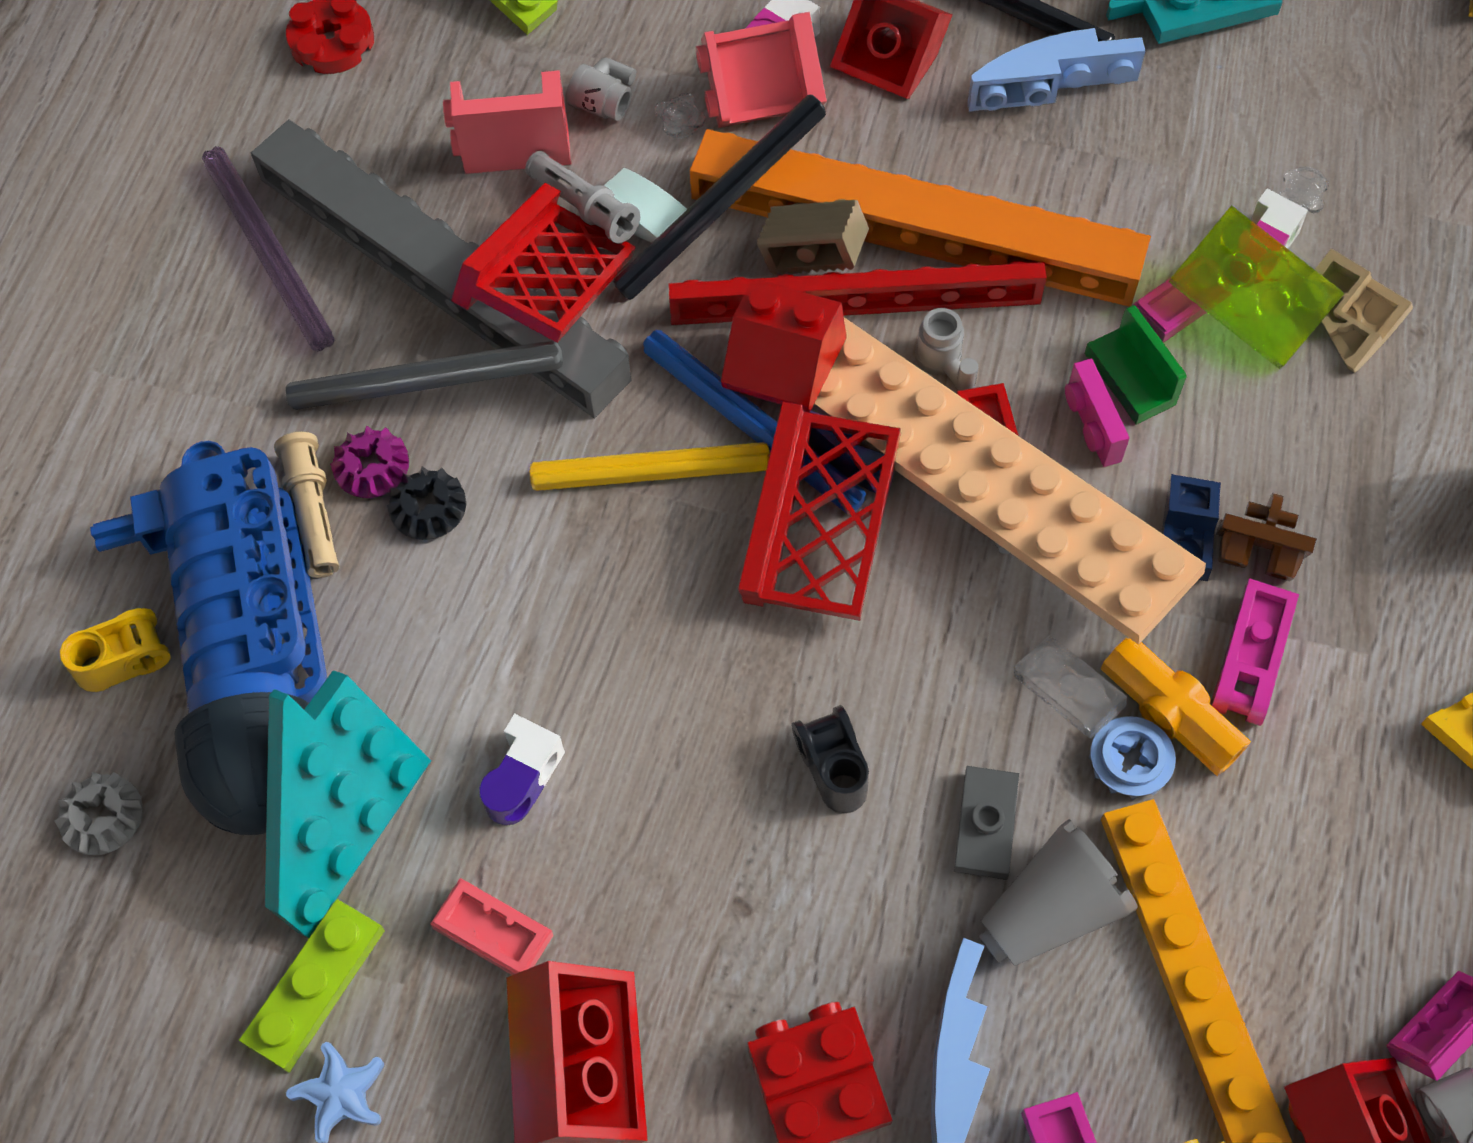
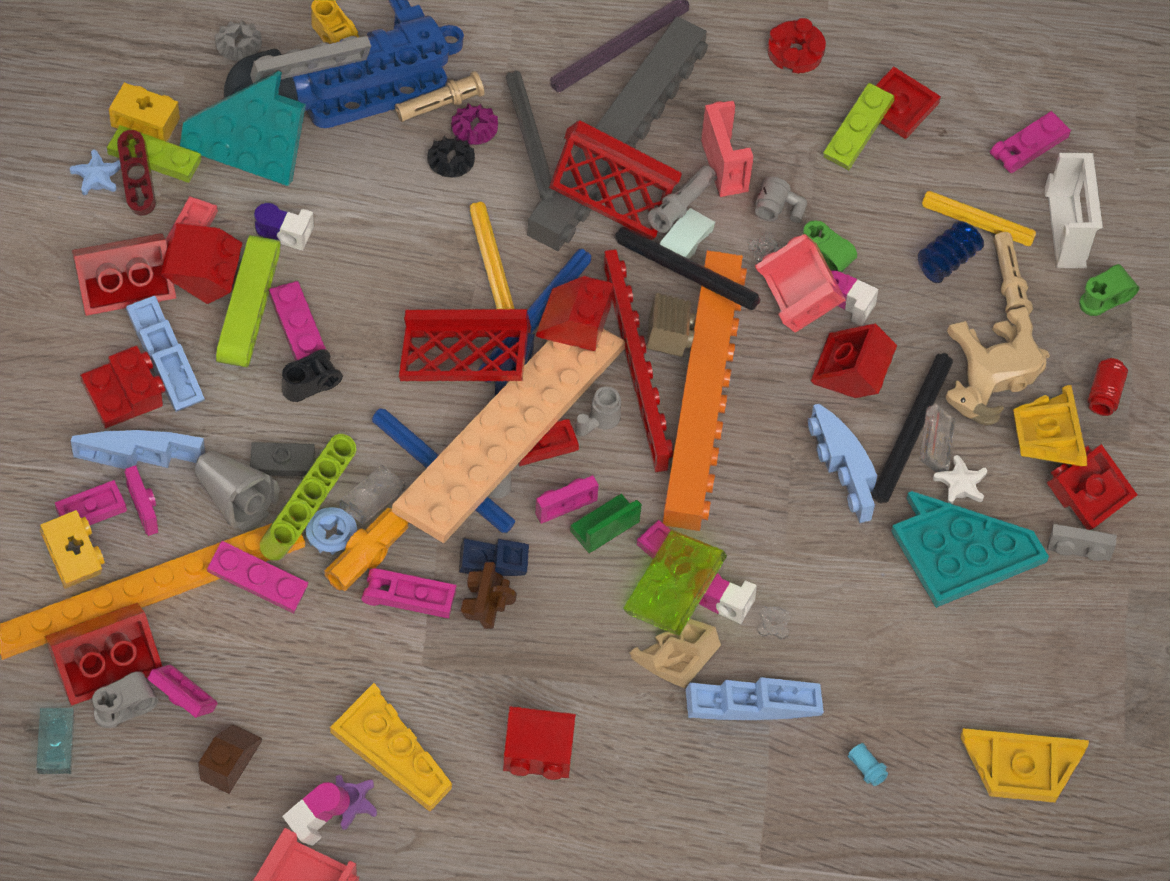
camera: 75 degrees right, 5 degrees down
none -> yellow brick [109,82,180,142]
none -> dark red beam [117,130,156,216]
none -> dark pink plate [124,465,159,536]
none -> light blue slope [126,296,205,412]
none -> red slope [161,223,242,304]
none -> dark pink plate [207,541,309,614]
none -> lime beam [216,235,281,368]
none -> light grey plate [250,36,371,83]
none -> lime beam [260,434,357,561]
none -> dark pink plate [269,281,326,361]
none -> blue axle [372,408,515,533]
none -> light blue slope [685,677,824,720]
none -> bright green piece [803,220,857,272]

